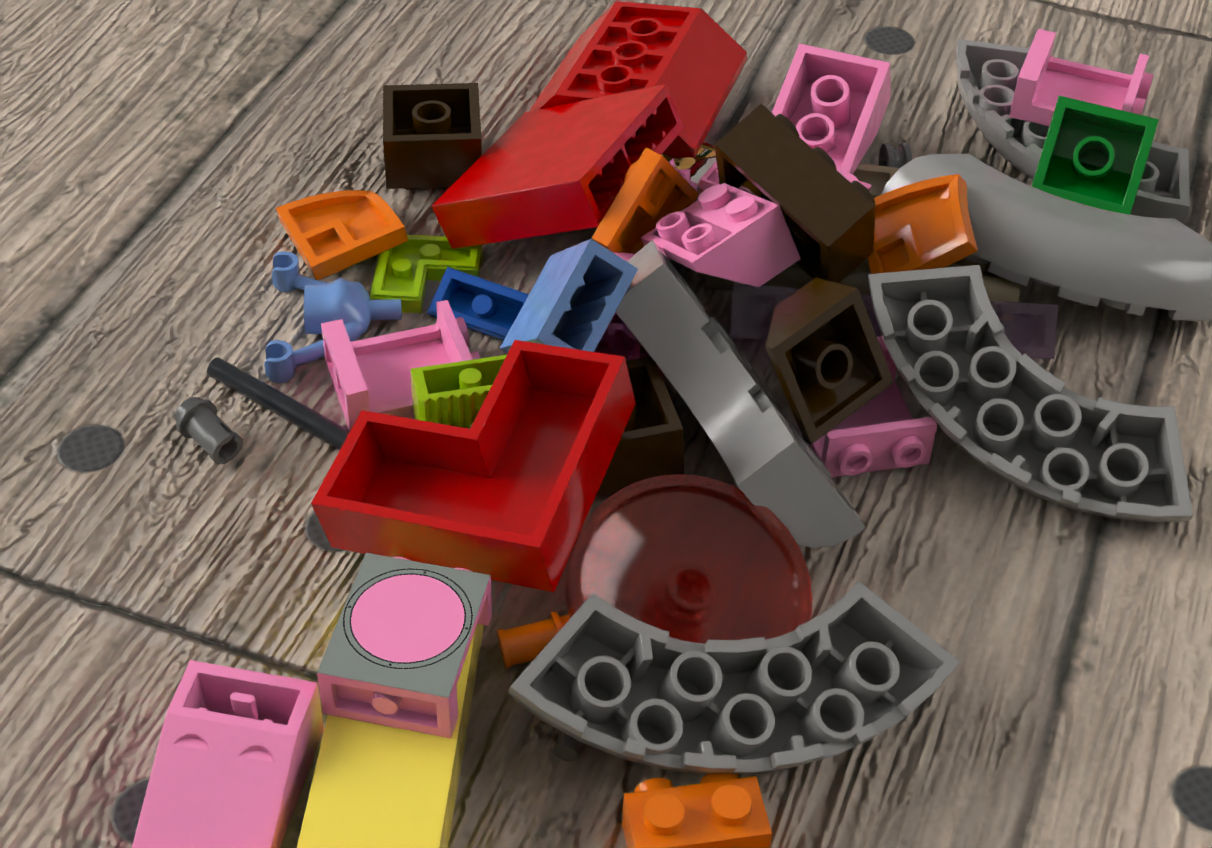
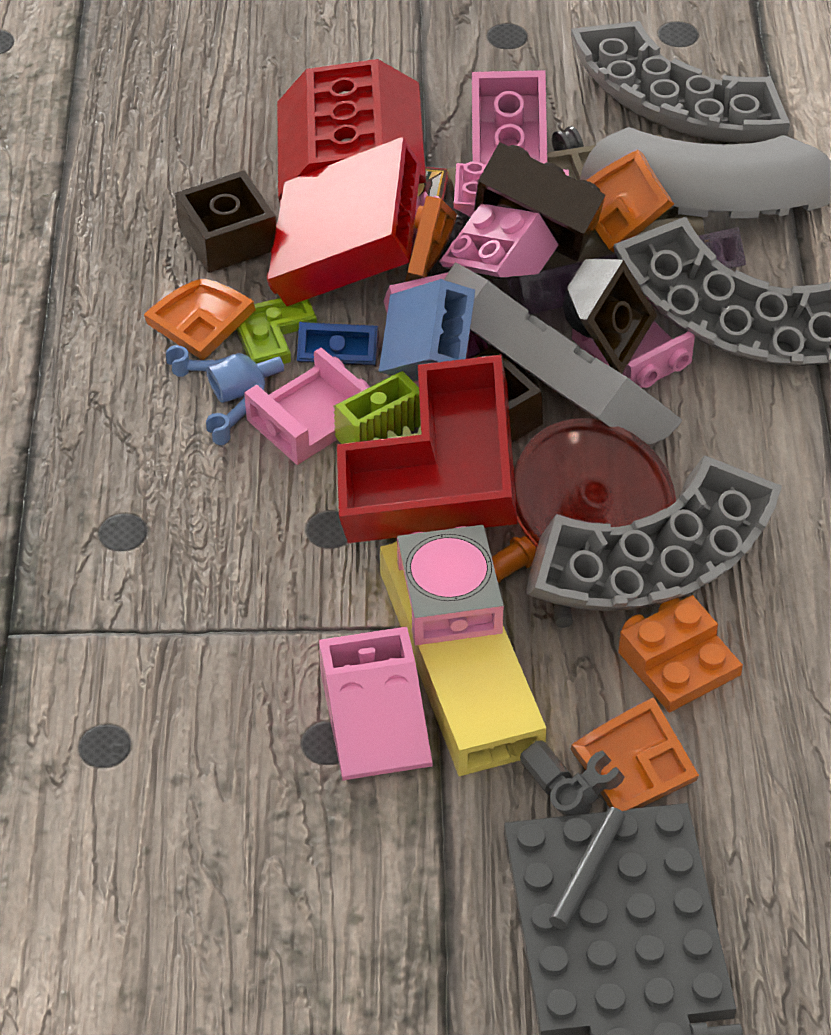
camera: 20 degrees left, 5 degrees up
dark grey pin [175,397,243,464] -> none
black bar [207,357,350,450] -> none
bright pink panel [1009,29,1154,126] -> none
green slope [1031,96,1159,215] -> none

